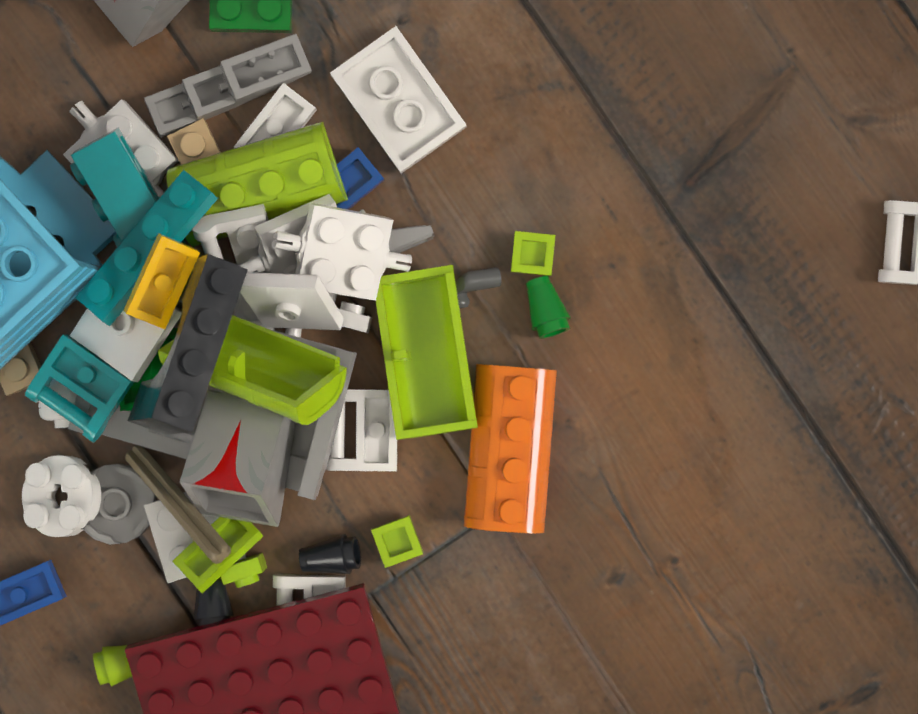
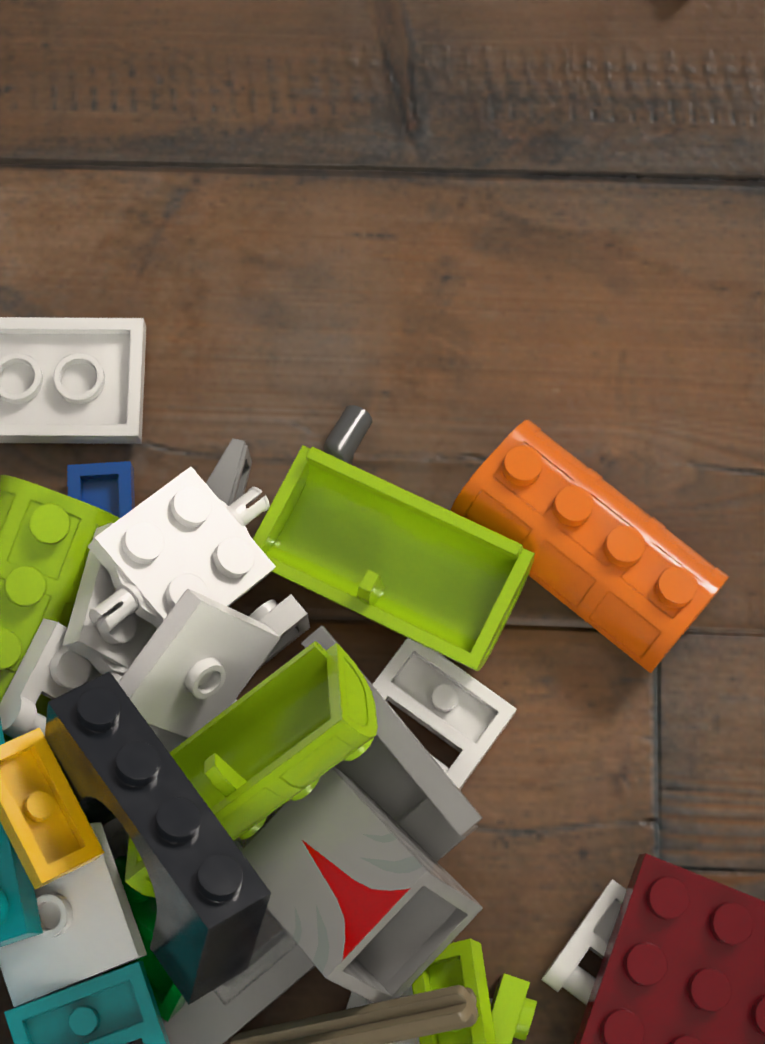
camera: 55 degrees left, 15 degrees down
black cone [299,534,361,574] -> none
lime plate [371,515,424,568] -> none
lime plate [511,231,556,276] -> none
green cone [526,276,571,339] -> none

